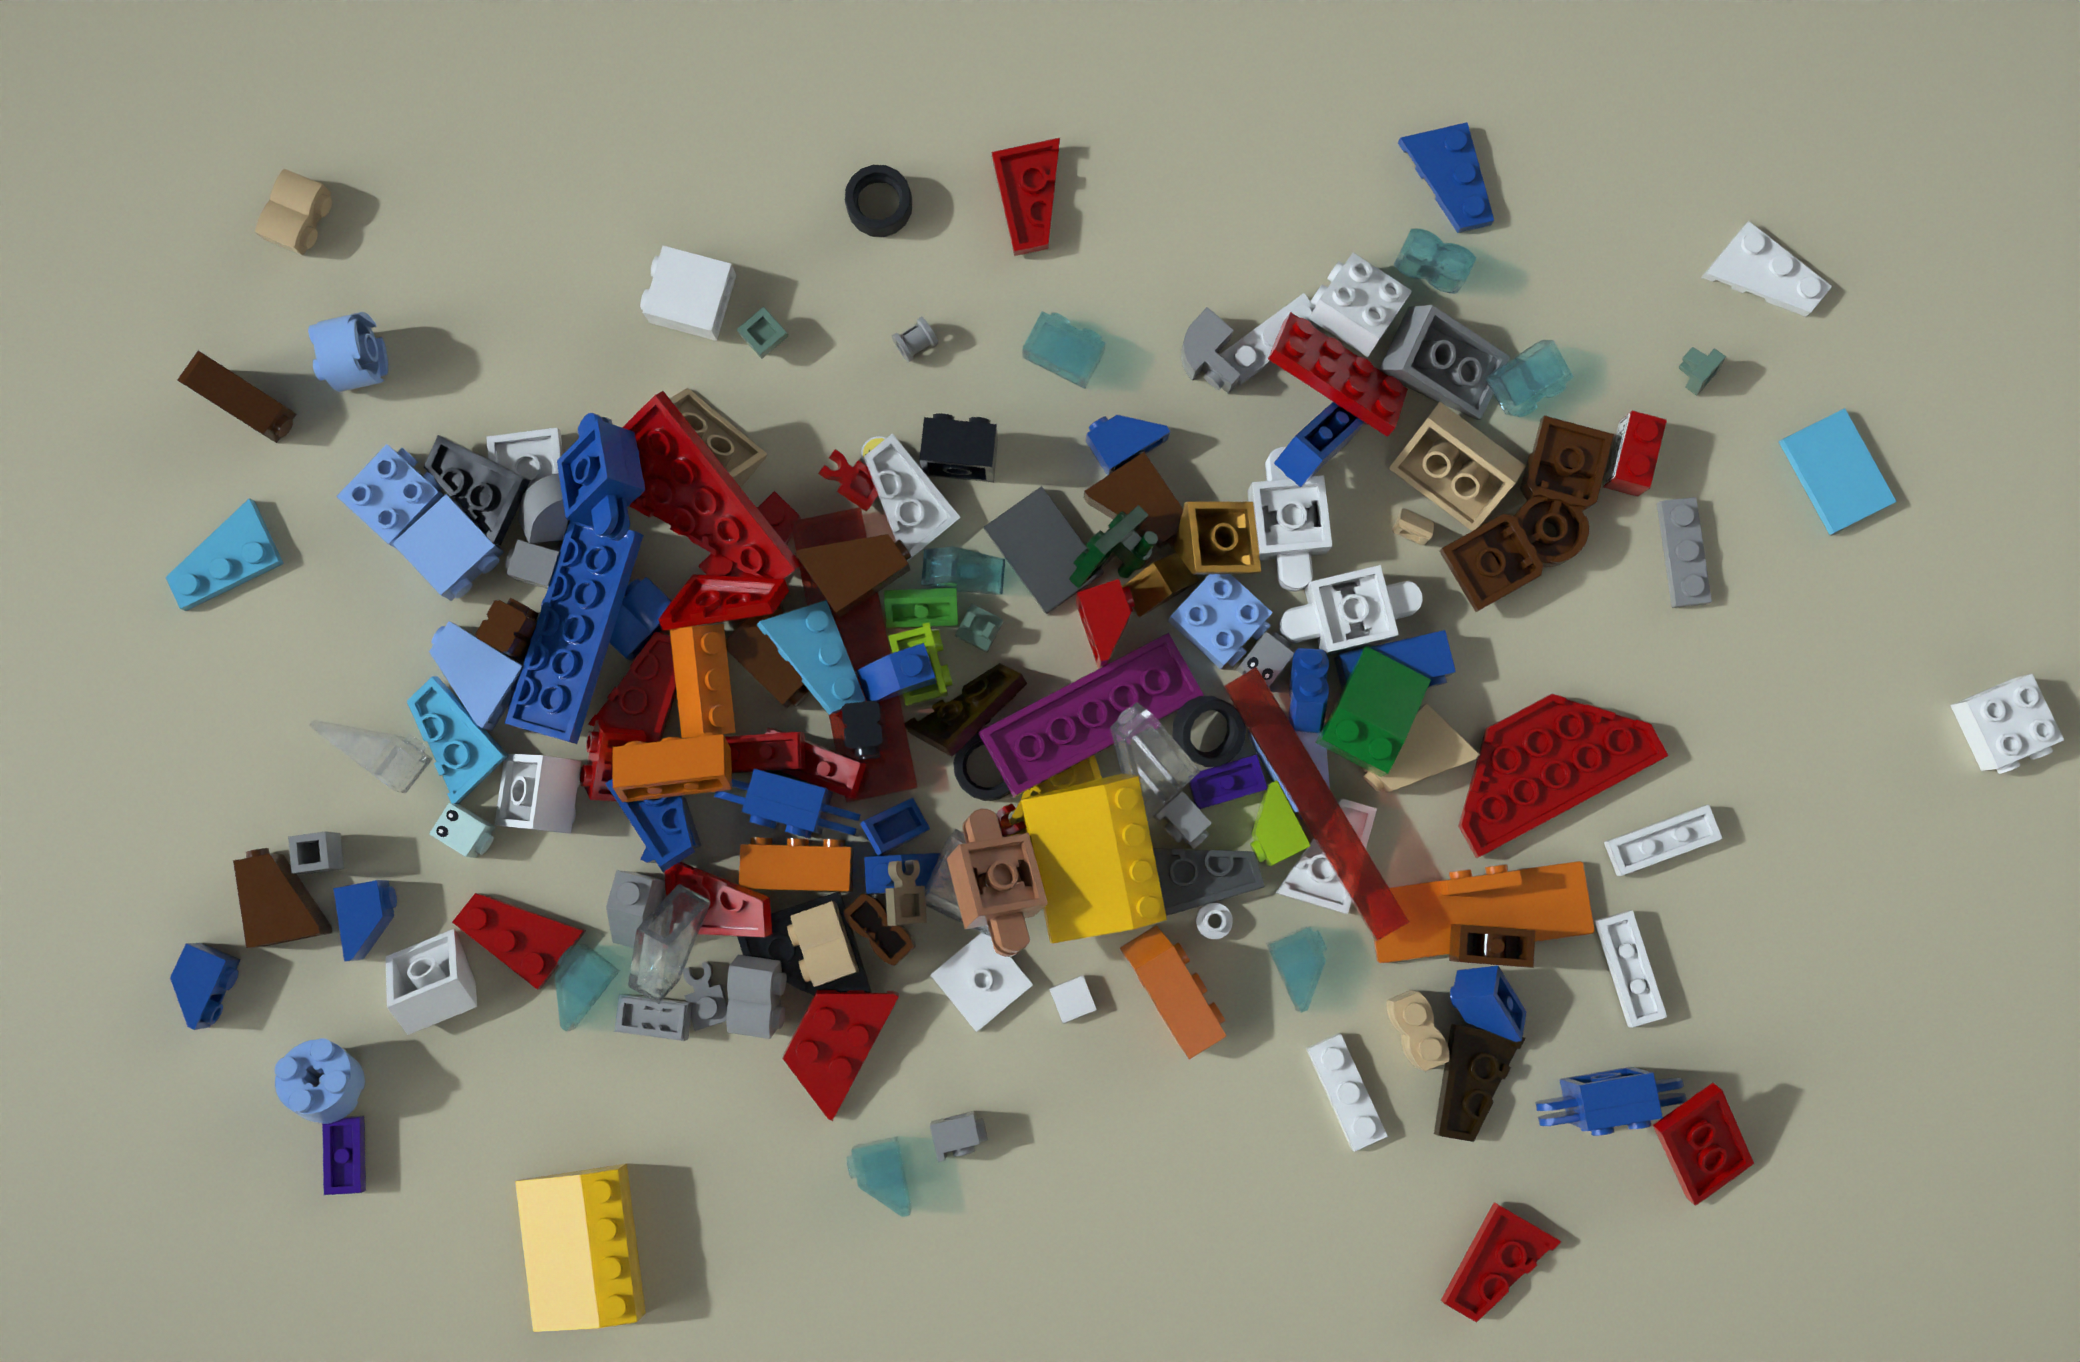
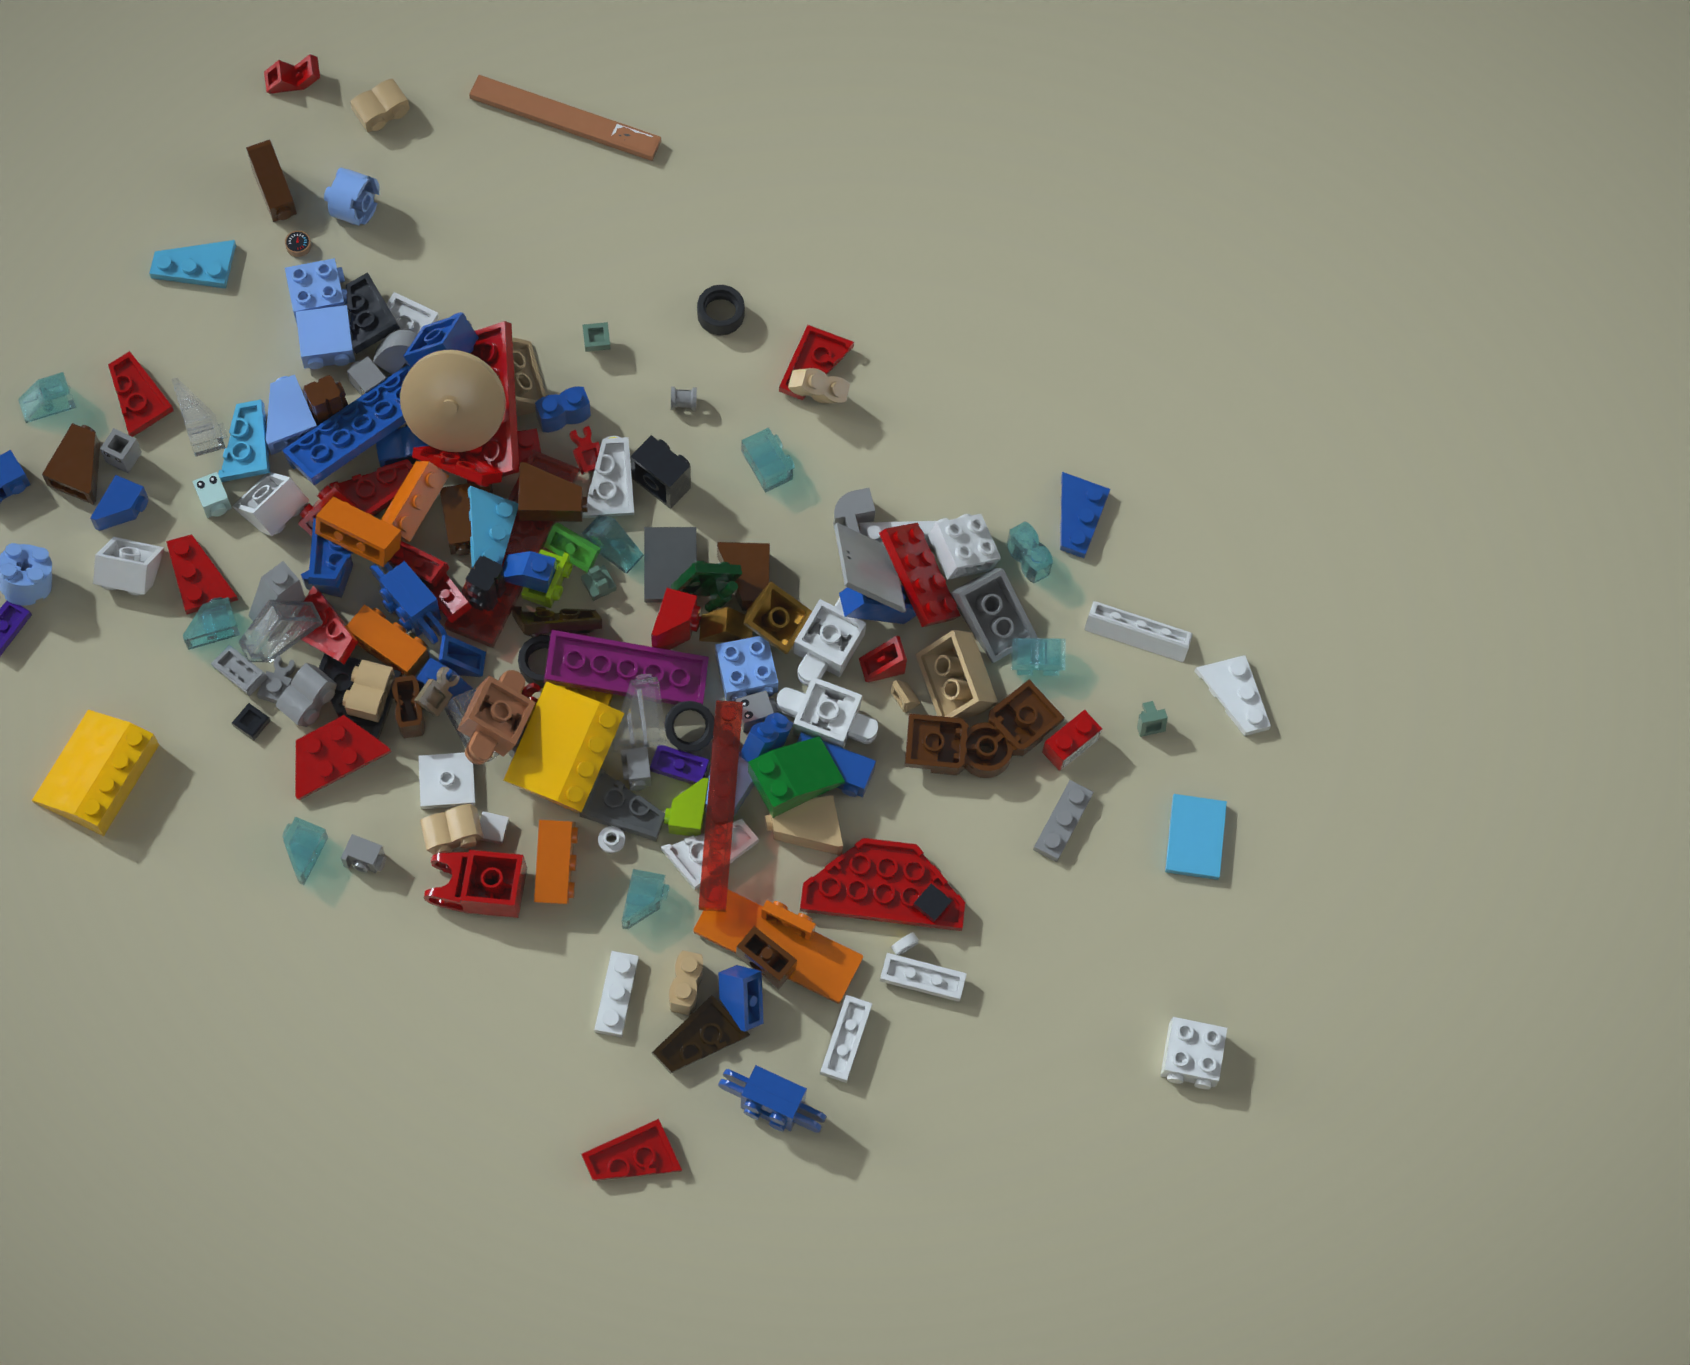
camera: 30 degrees right, 15 degrees down
white brick [640,246,736,341] -> none
blue slope [1086,415,1170,476] -> none
red plate [1653,1082,1754,1206] -> none
none -> clear light blue slope [18,372,76,423]
none -> red wing [108,351,174,437]
none -> black tile [232,703,271,741]
none -> red slope [264,54,320,94]
none -> tile [285,231,311,257]
none -> tan dish [400,350,506,452]
none -> tan brick [420,804,483,855]
none -> red brick [424,850,527,918]
none -> nougat tile [469,75,661,161]
none -> blue brick [535,386,591,433]
none -> tan brick [788,368,850,404]
none -> light grey container [834,523,906,613]
none -> red slope [859,636,907,682]
none -> white tile [891,932,919,956]
none -> black tile [913,884,952,923]
none -> white slope [1085,601,1193,662]

